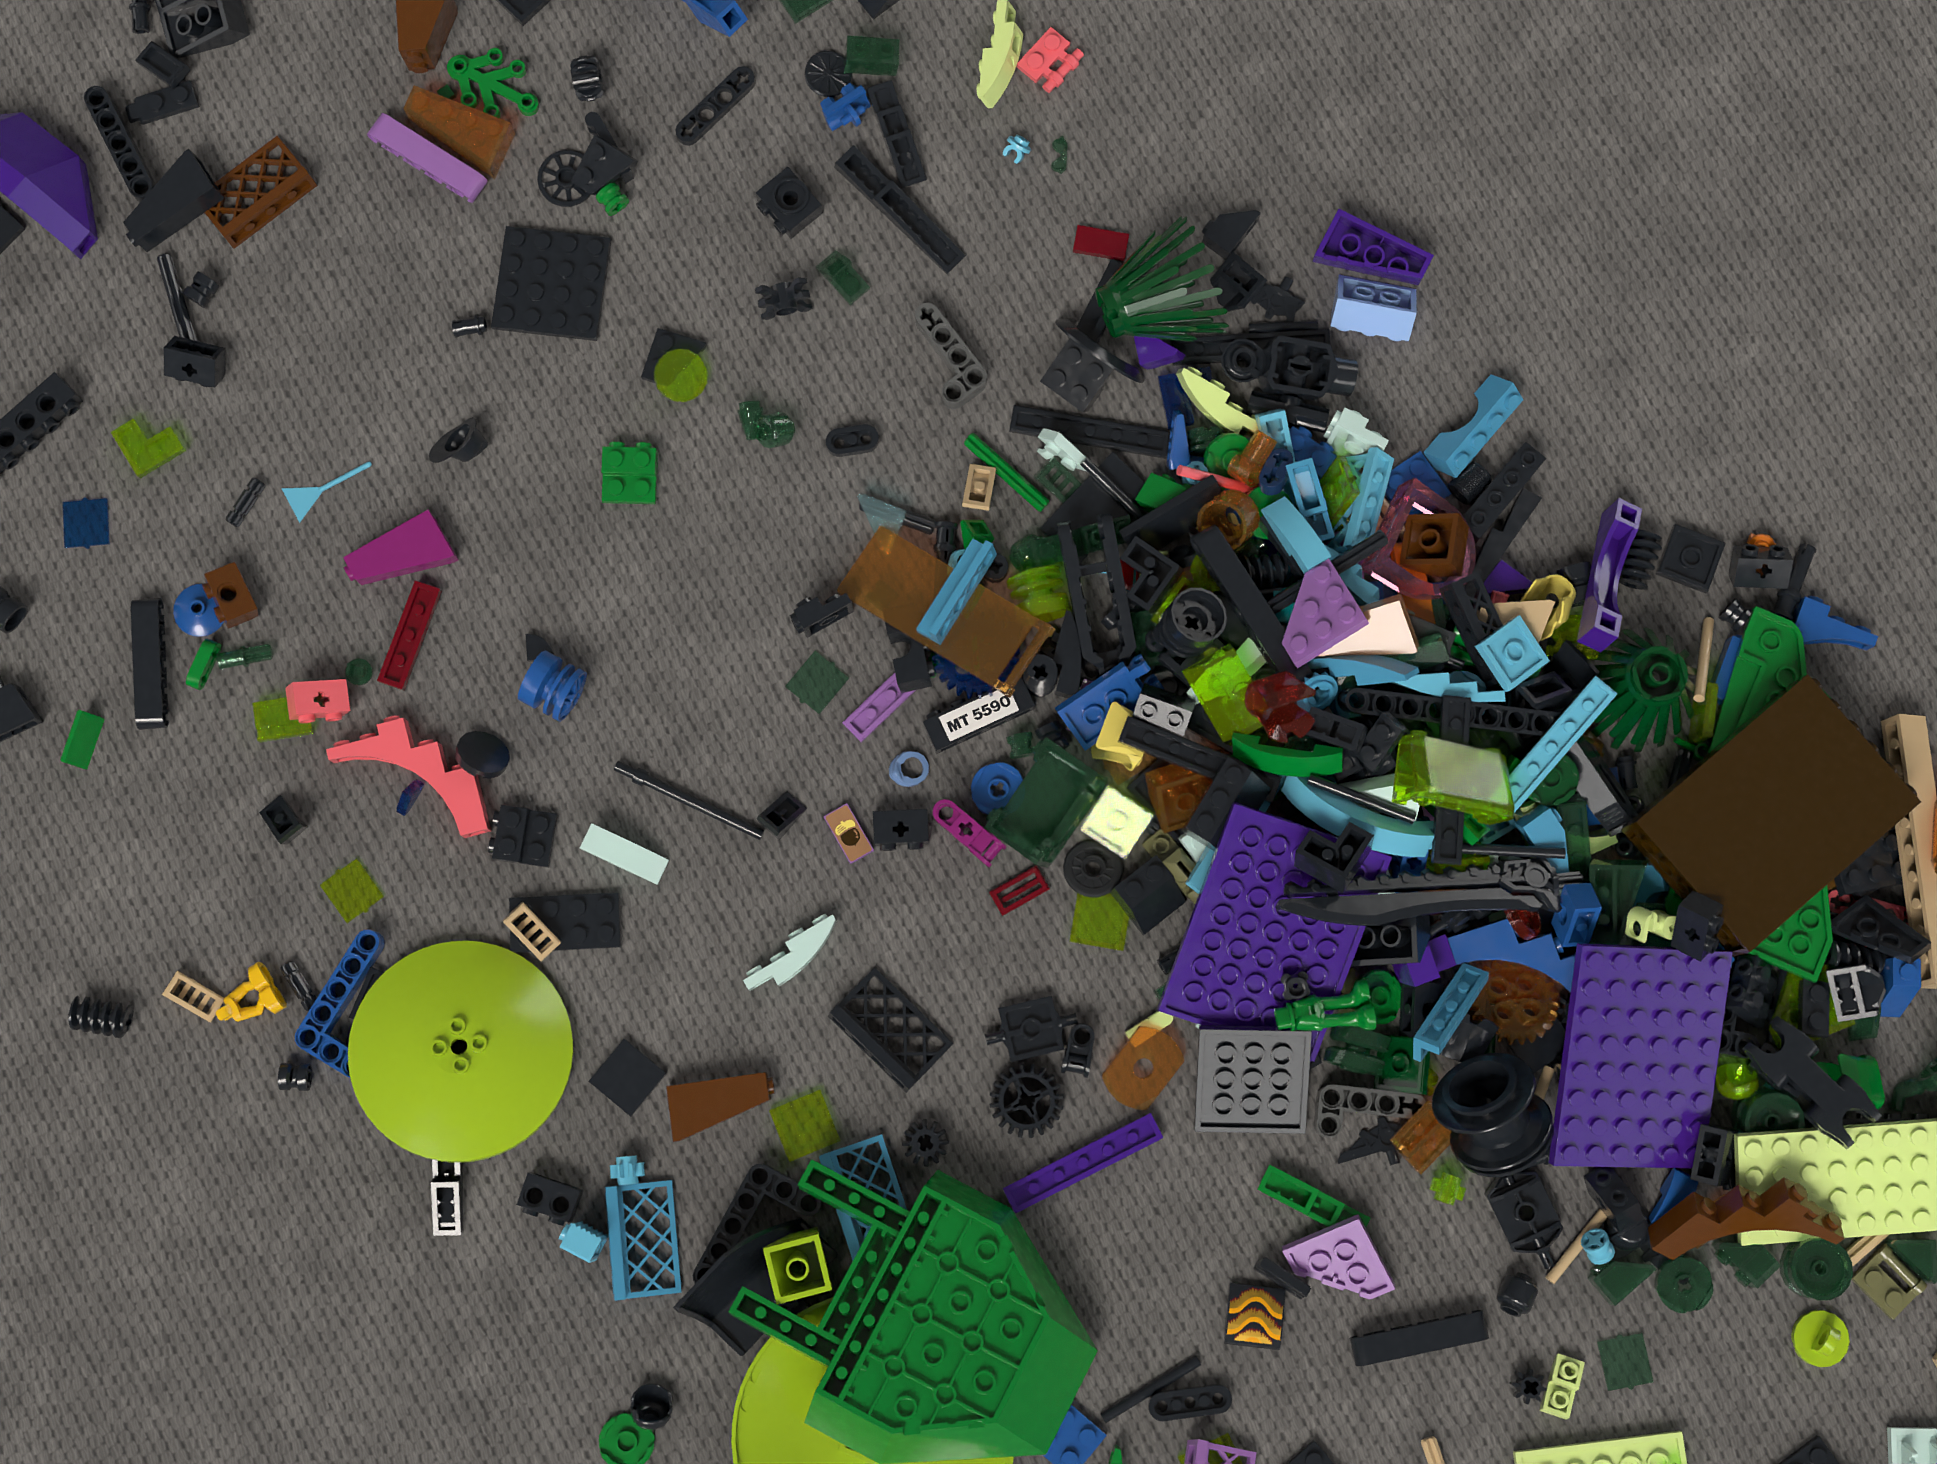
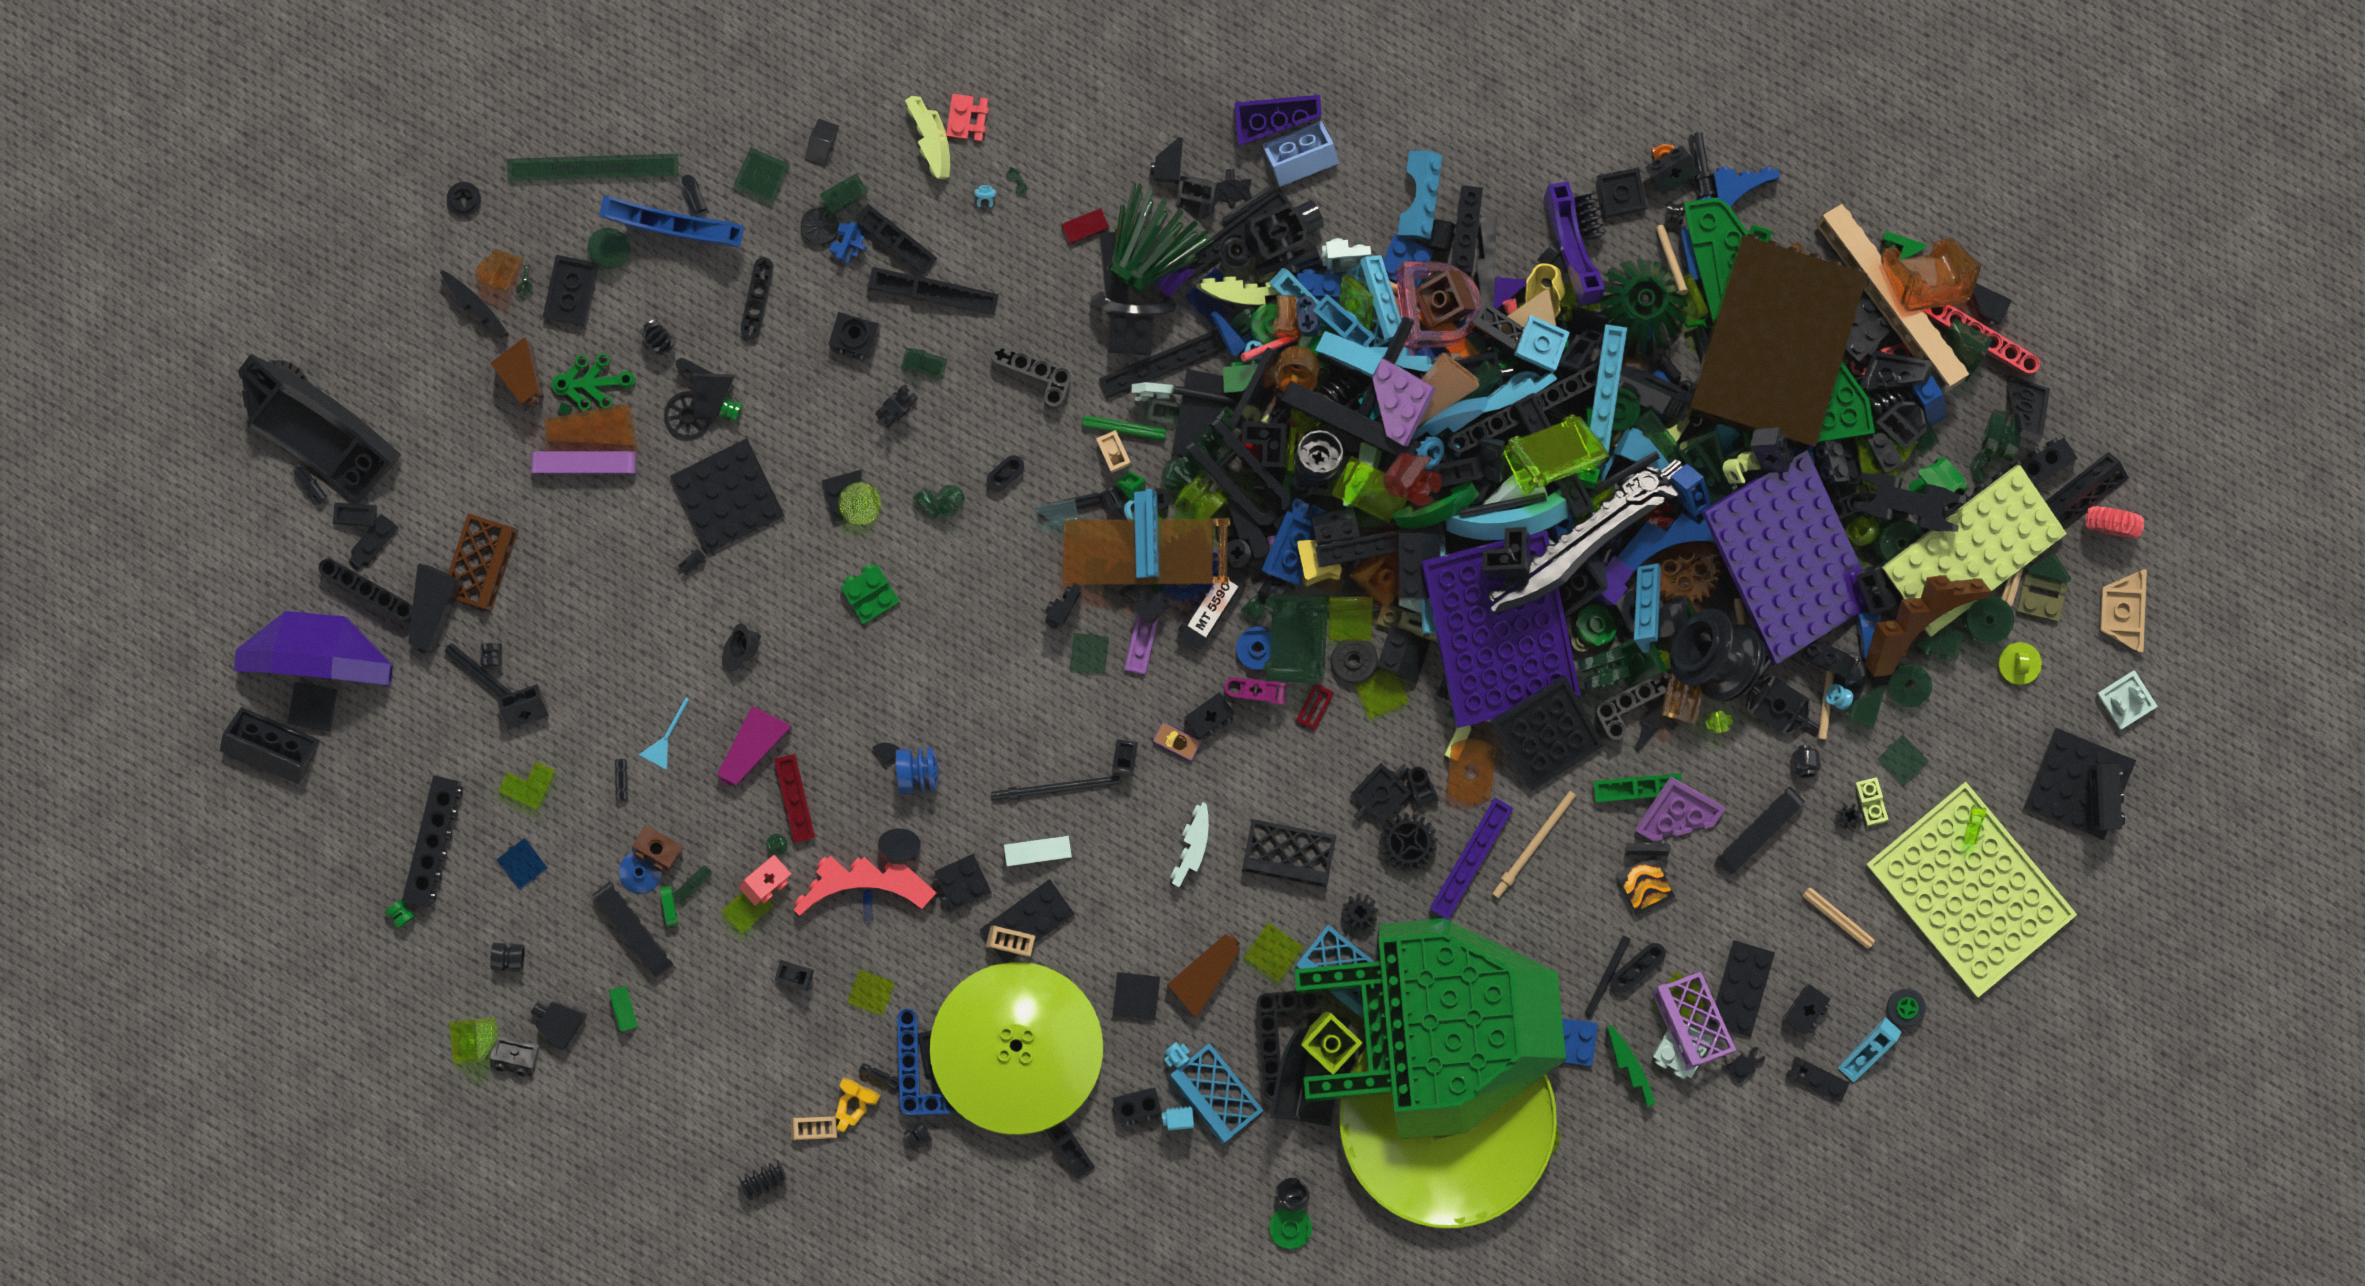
camera: 30 degrees left, 5 degrees up
medium blue piece [889,751,929,787] -> none
green piece [1274,979,1376,1032] -> none
black plate [1281,971,1310,1000] -> none
none -> tan bar [1492,791,1576,899]

